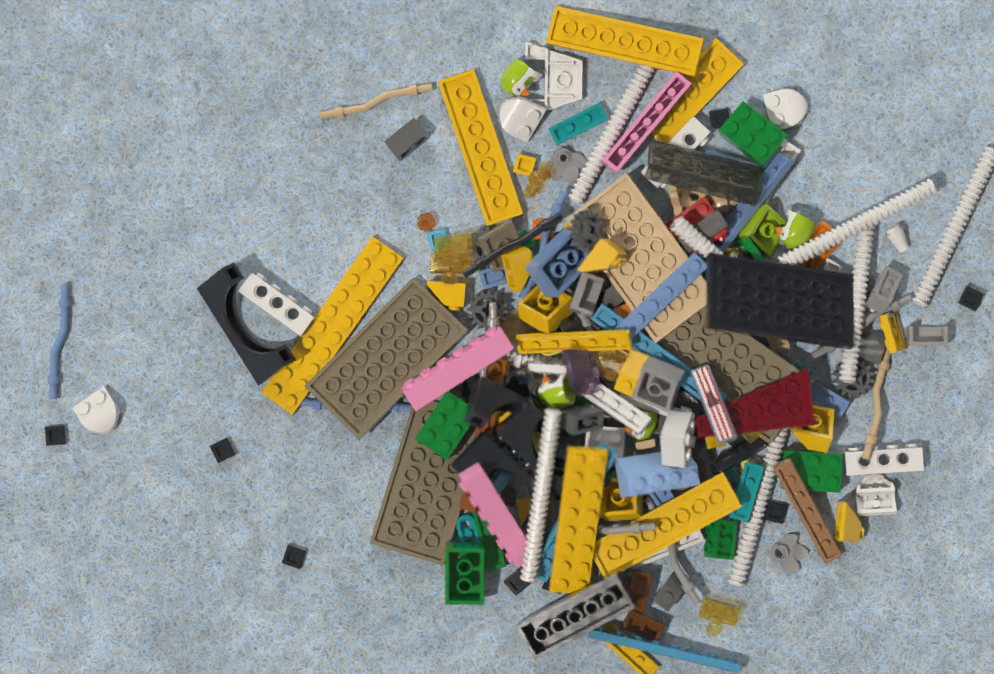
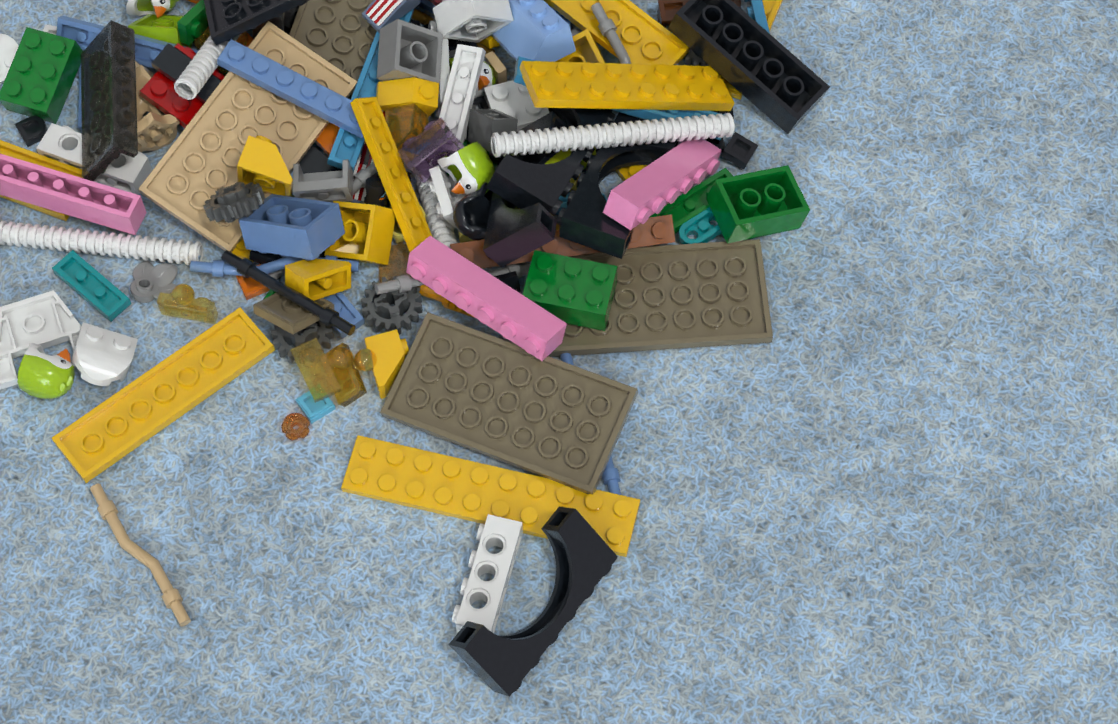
camera: 110 degrees left, 25 degrees down
black tile [210,438,236,463] -> none
black tile [282,545,306,569] -> none
dark grey hinge [384,118,429,162] -> none
yellow plate [513,154,536,177] -> none

